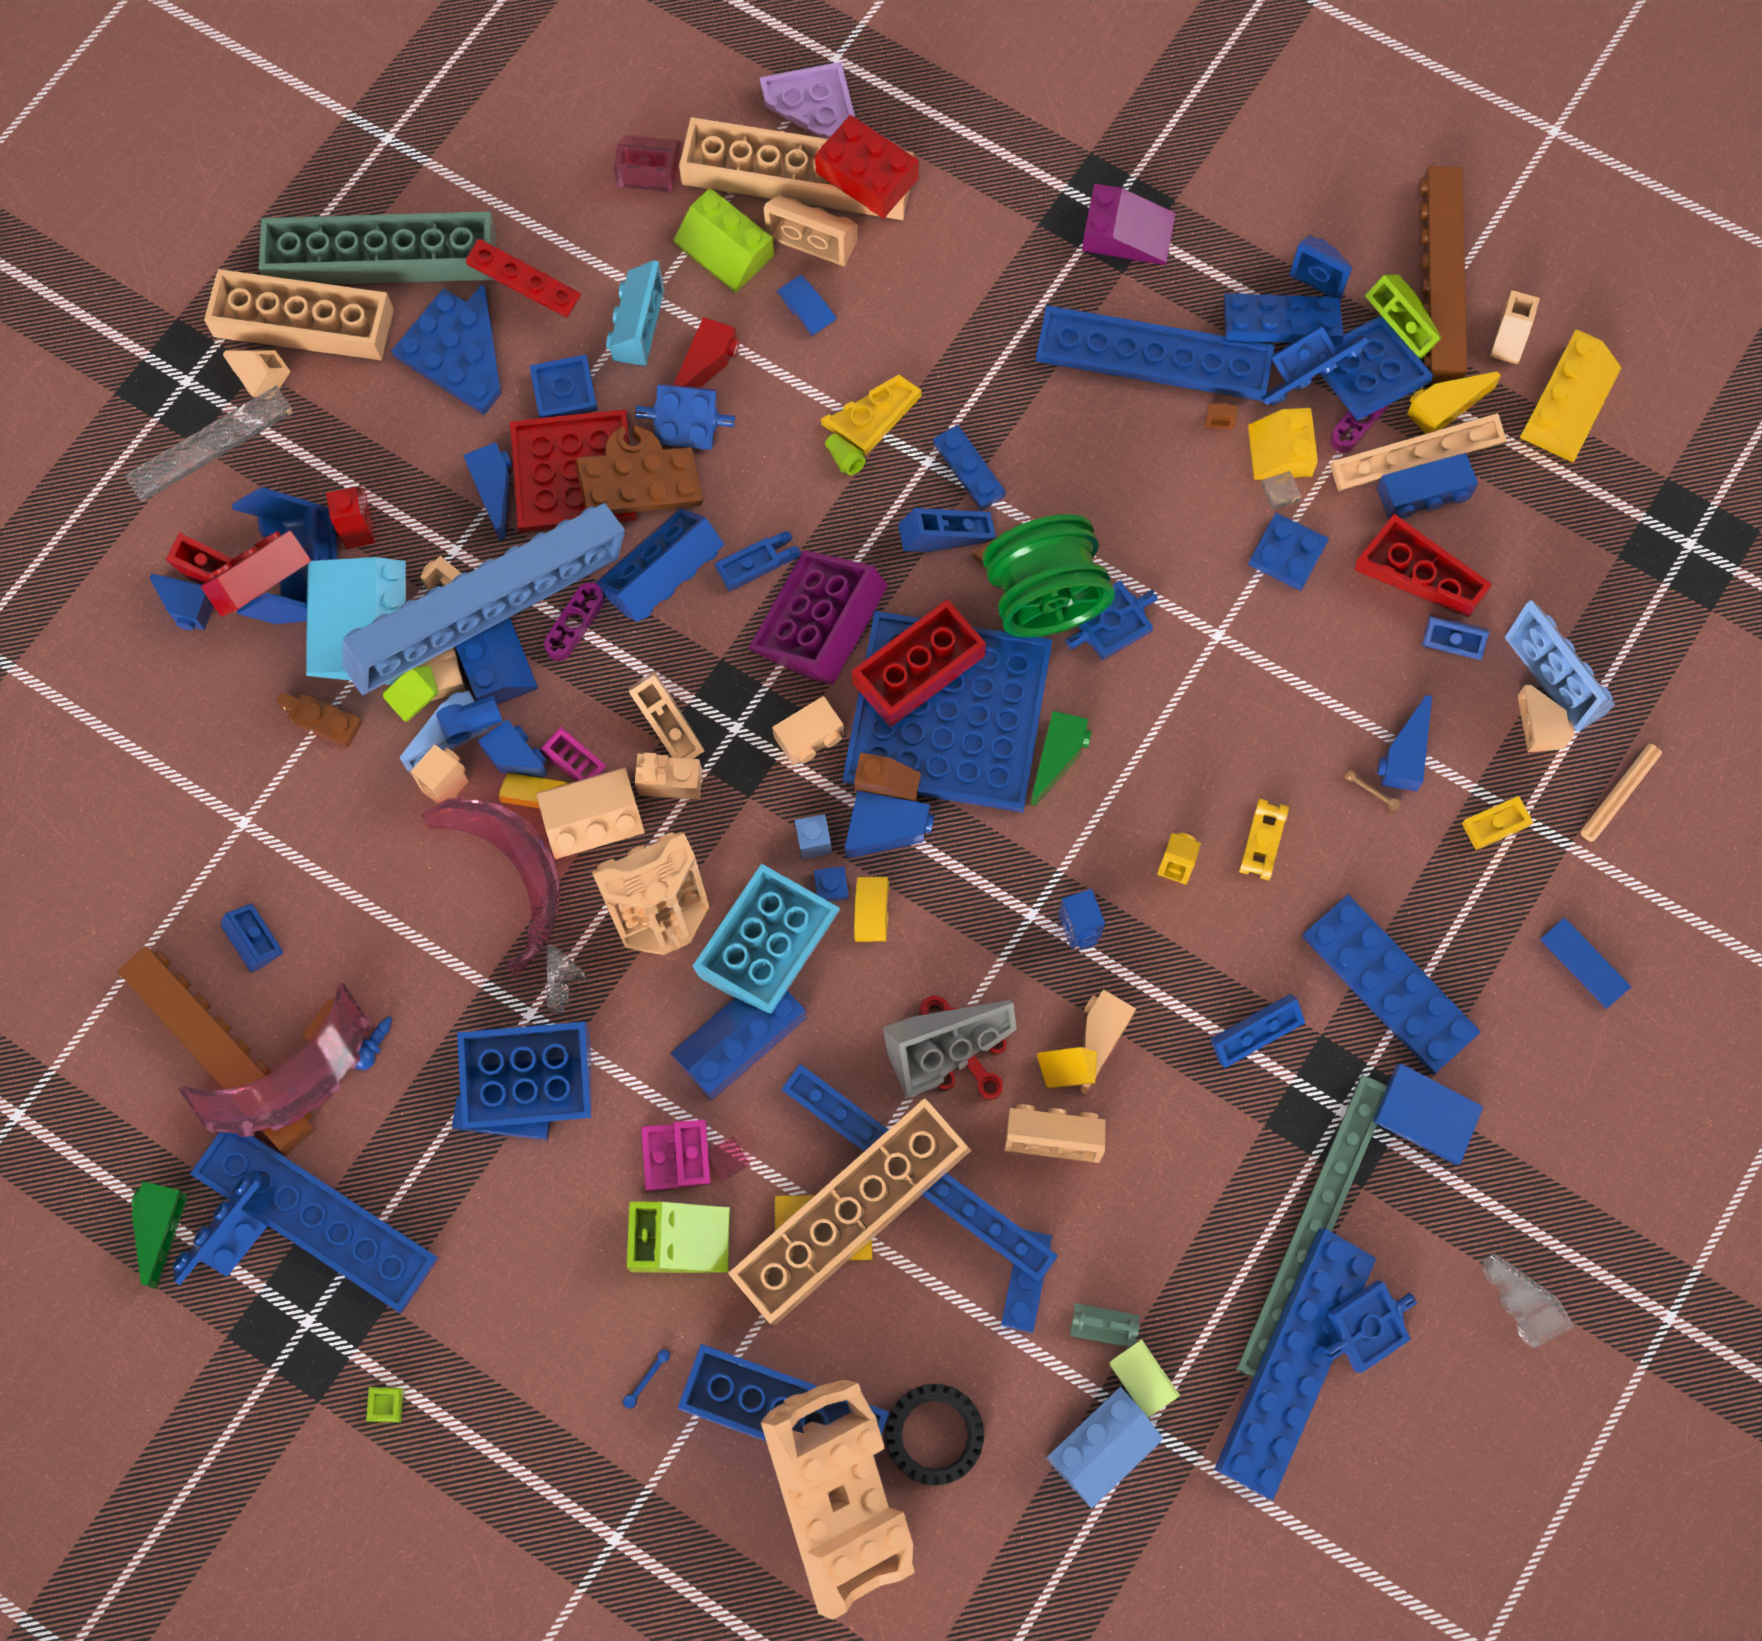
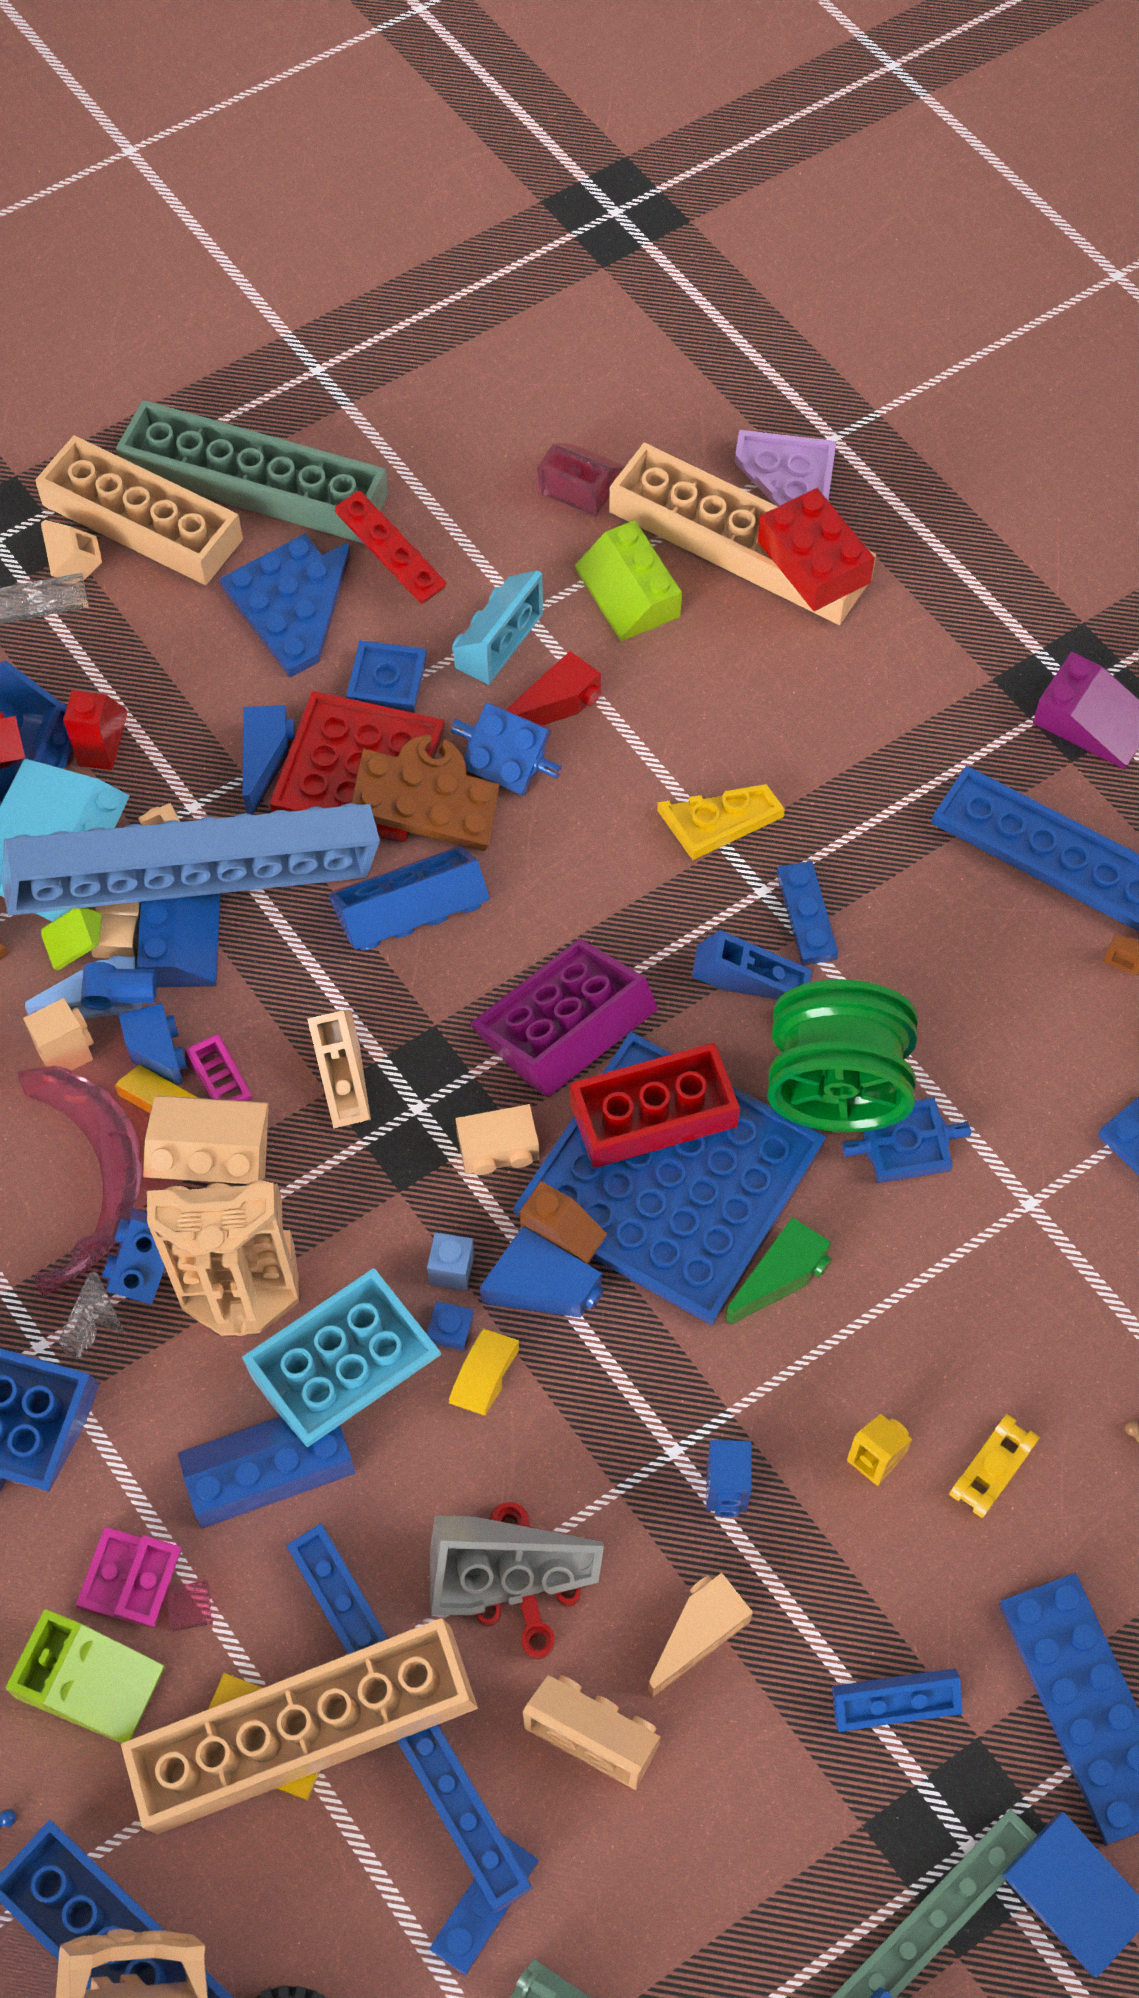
camera: 20 degrees right, 10 degrees down
magenta beam [544,582,604,661] -> none
light nougat hinge [635,753,702,800] -> none
blue hinge [714,531,801,592] -> none
light nougat slope [764,195,858,267] -> none
blue slope [777,274,837,336] -> none
lime cone [825,433,866,476] -> none
yellow slope [1037,1047,1097,1088] -> none
none -> blue brick [102,1208,165,1305]

